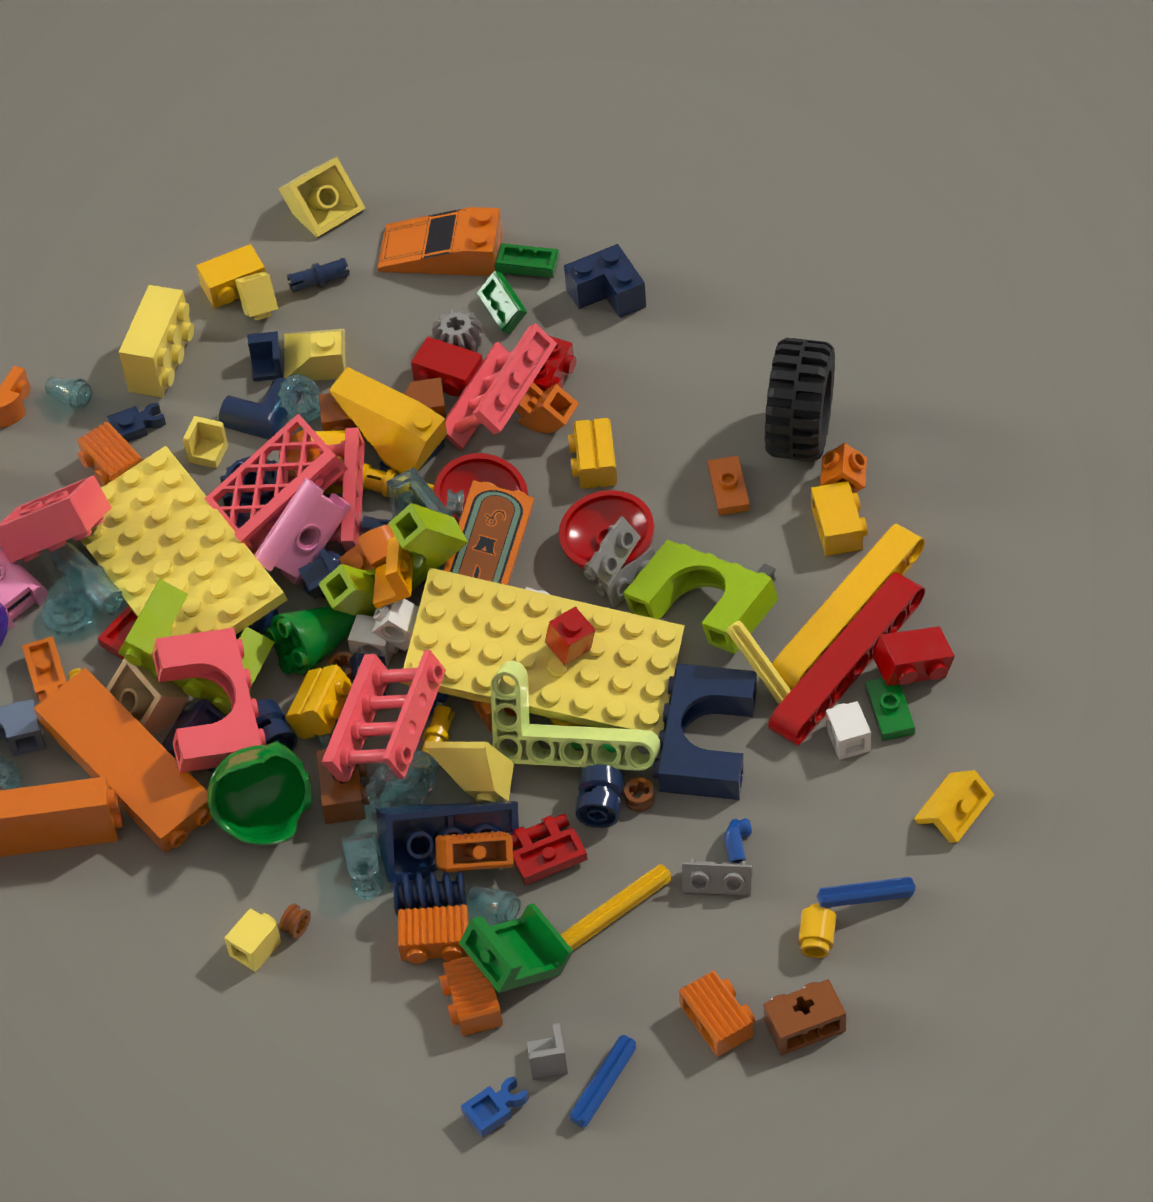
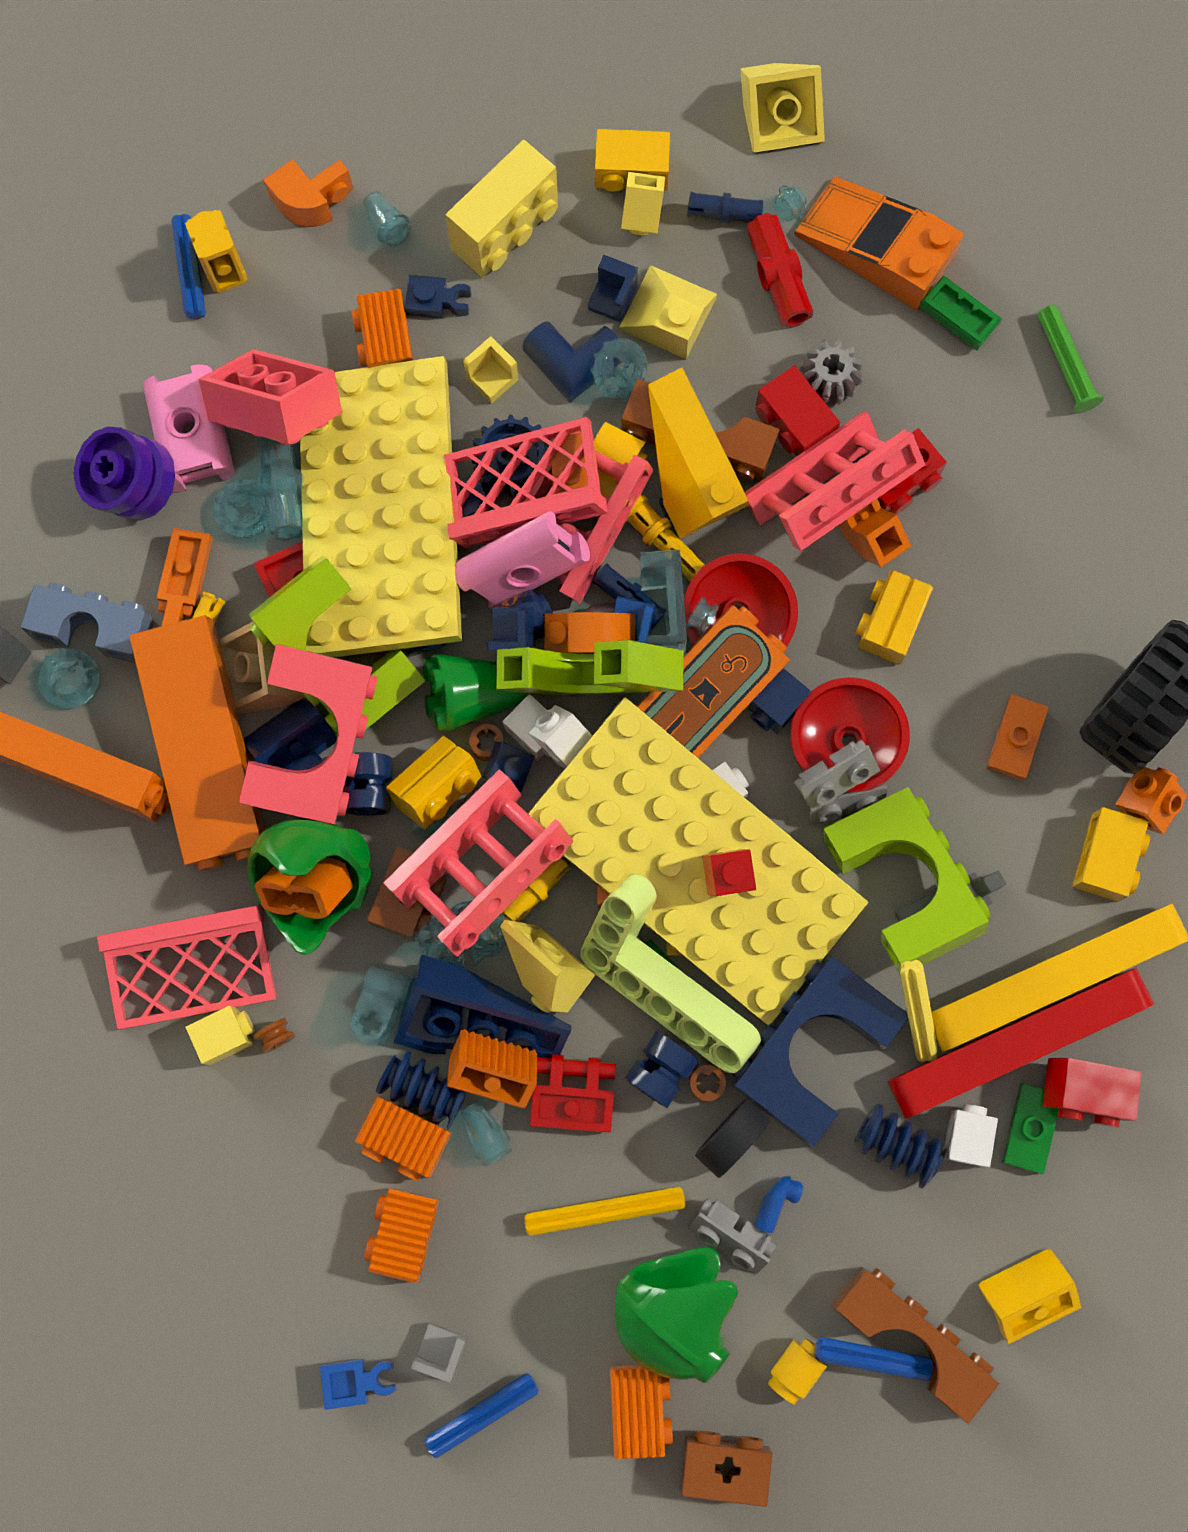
camera: 25 degrees right, 25 degrees up
light orange panel [373,537,414,609] -> none
green panel [459,903,573,993] -> none
green plate [477,271,528,334] -> none
dark blue brick [564,244,646,318] -> none
none -> coral fence [97,905,277,1030]
none -> orange brick [254,857,353,919]
none -> green piece [615,1247,738,1384]
none -> black tyre [695,1099,770,1178]
none -> red piece [746,213,813,328]
none -> dark blue brick [748,668,812,734]
none -> clear light blue plate [773,185,807,221]
none -> dark orange arch [831,1267,1000,1424]
none -> dark blue piece [854,1104,947,1189]
none -> bright green axle [1038,305,1104,413]

